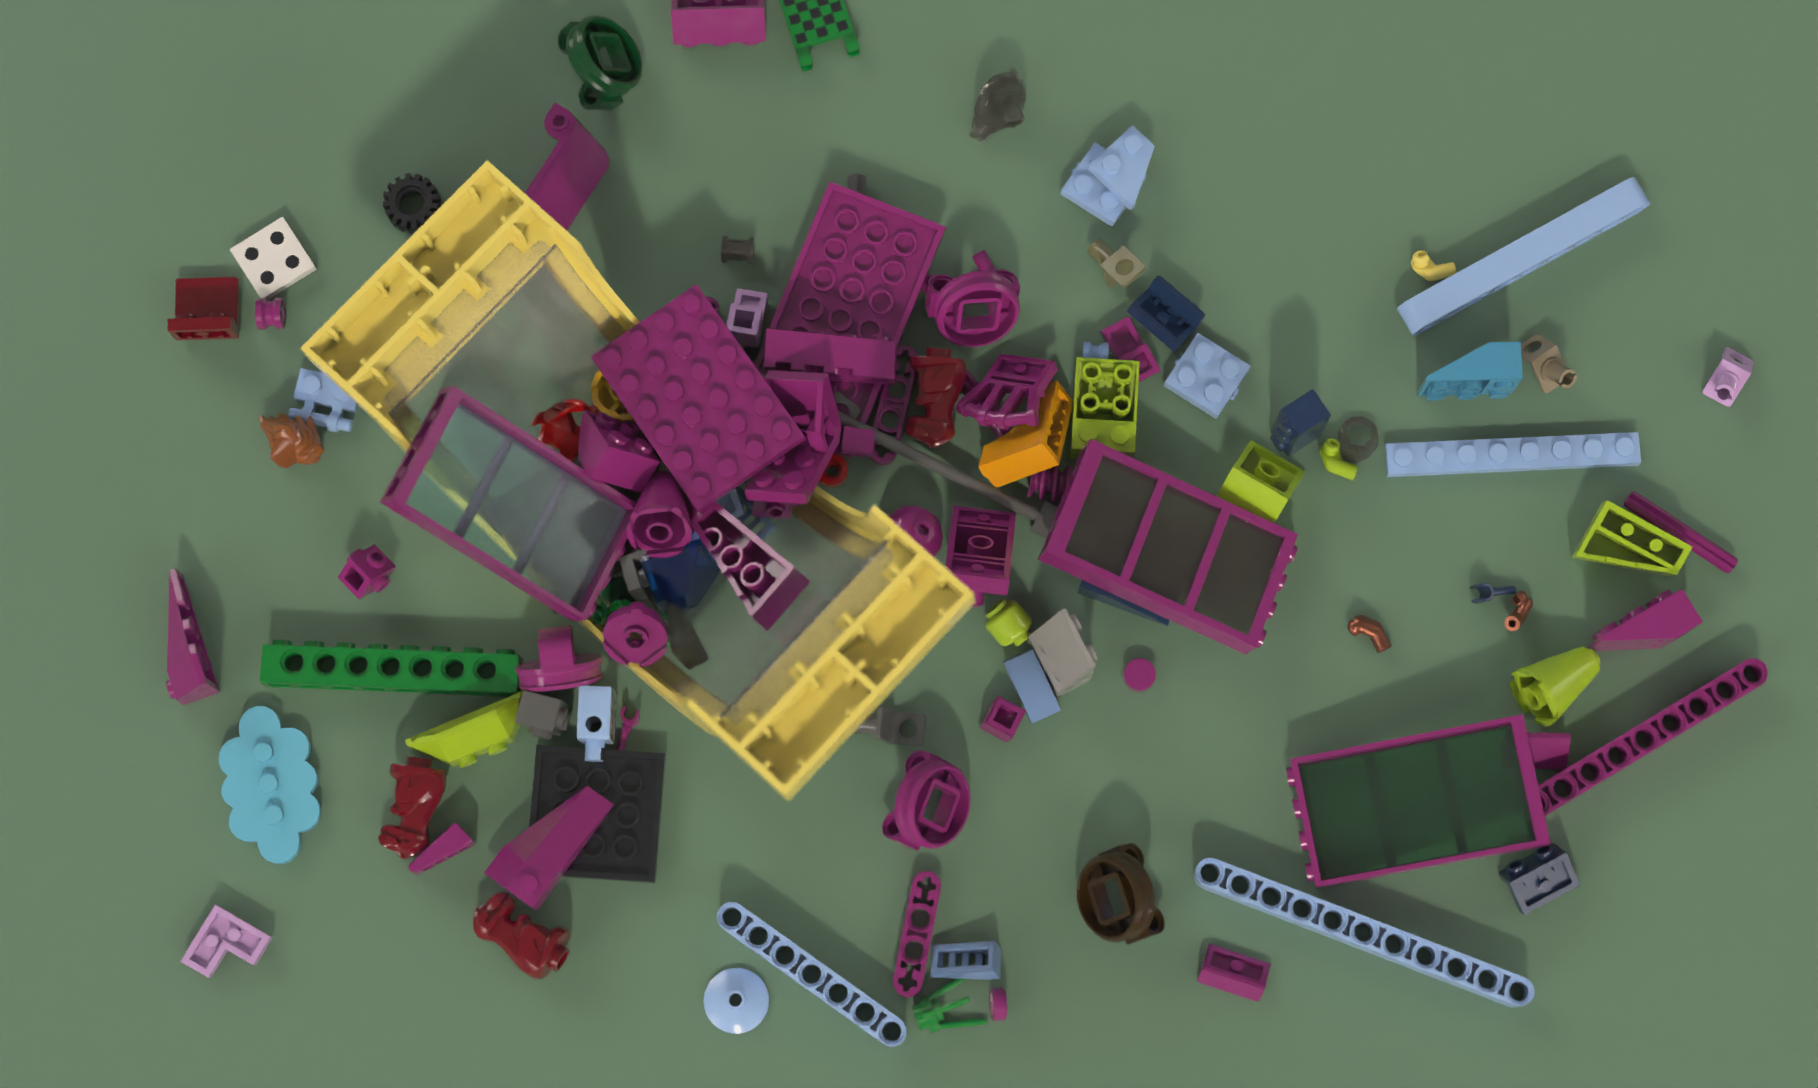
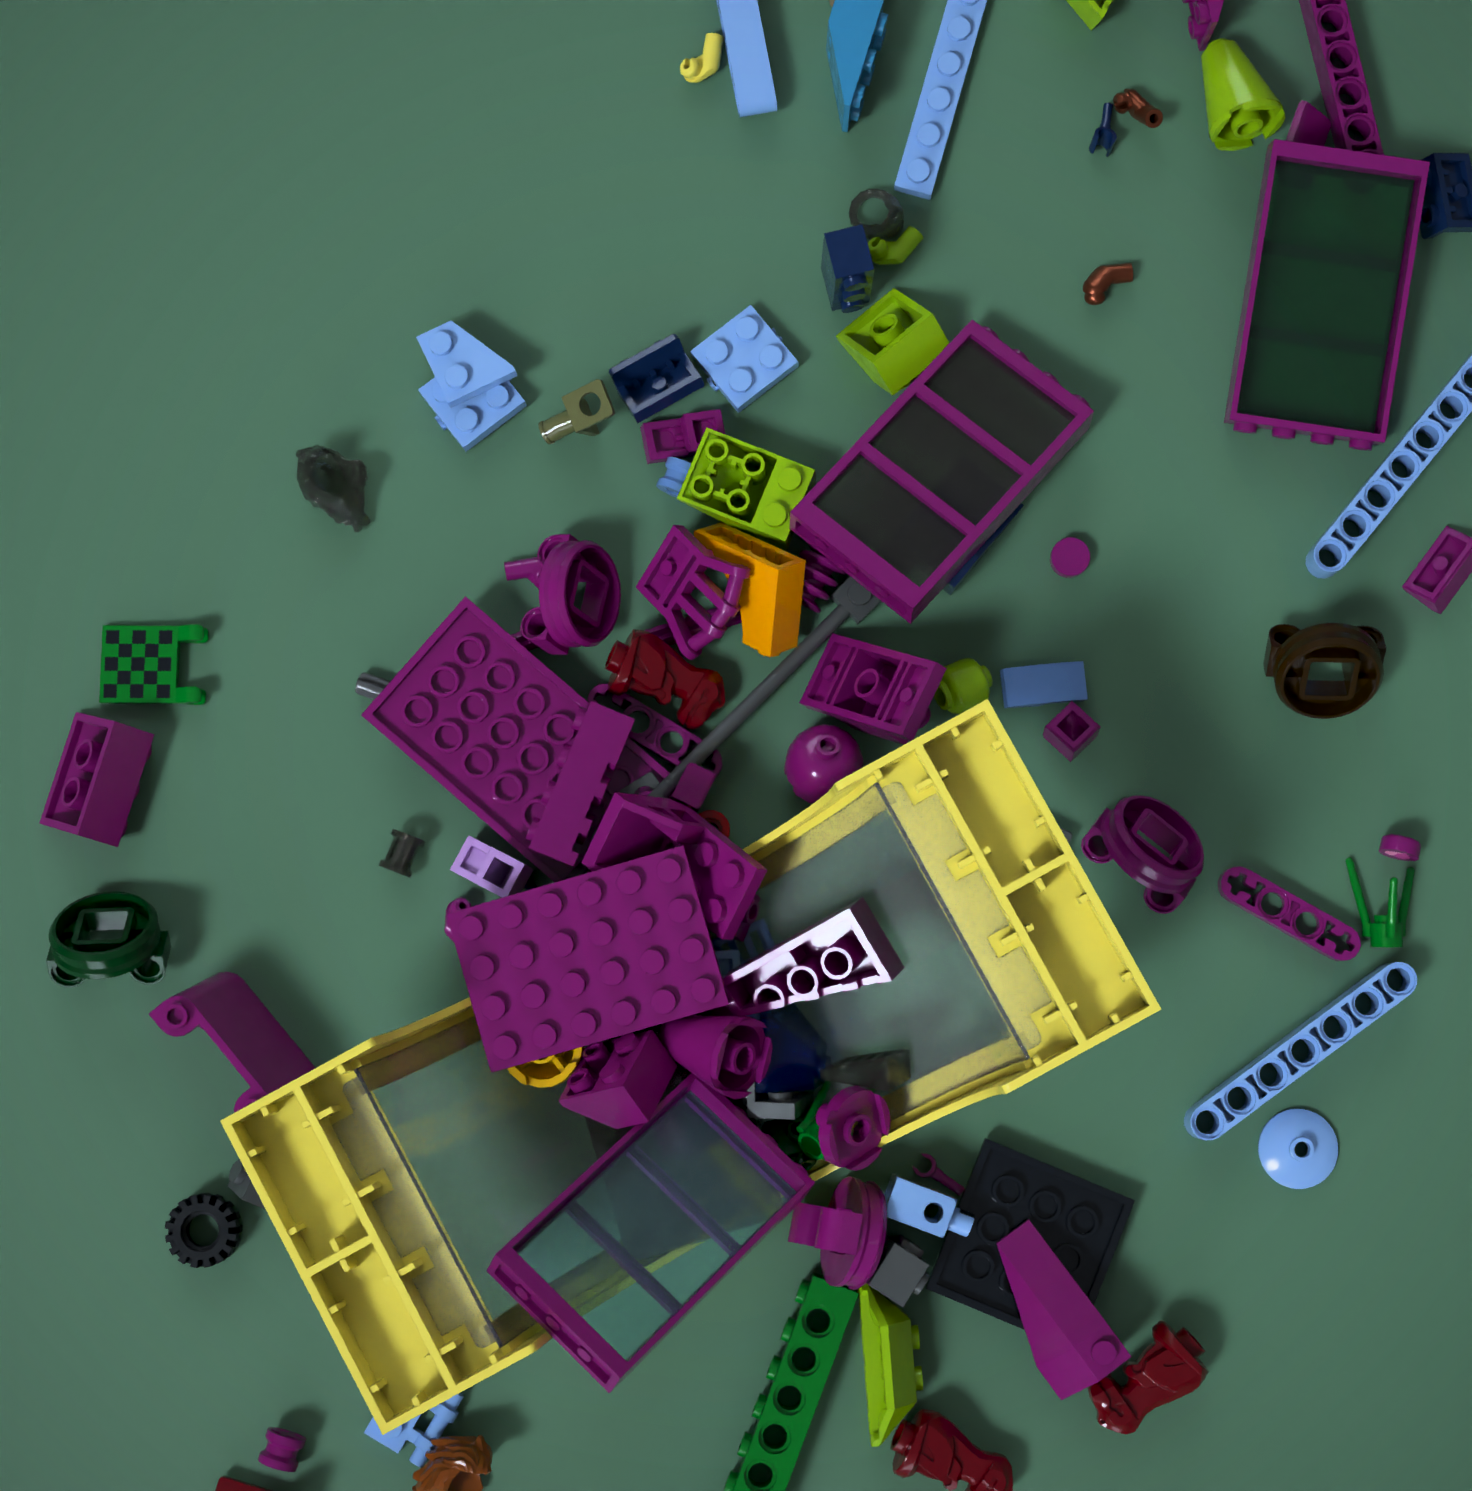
camera: 70 degrees left, 5 degrees up
white tile [229,216,317,301] -> none
magenta brick [337,544,396,599] -> none
magenta slope [408,823,476,875] -> none
red helmet [531,398,599,461] -> none
medium blue slope [931,941,1001,980] -> none
light grey slope [1027,608,1098,698] -> none

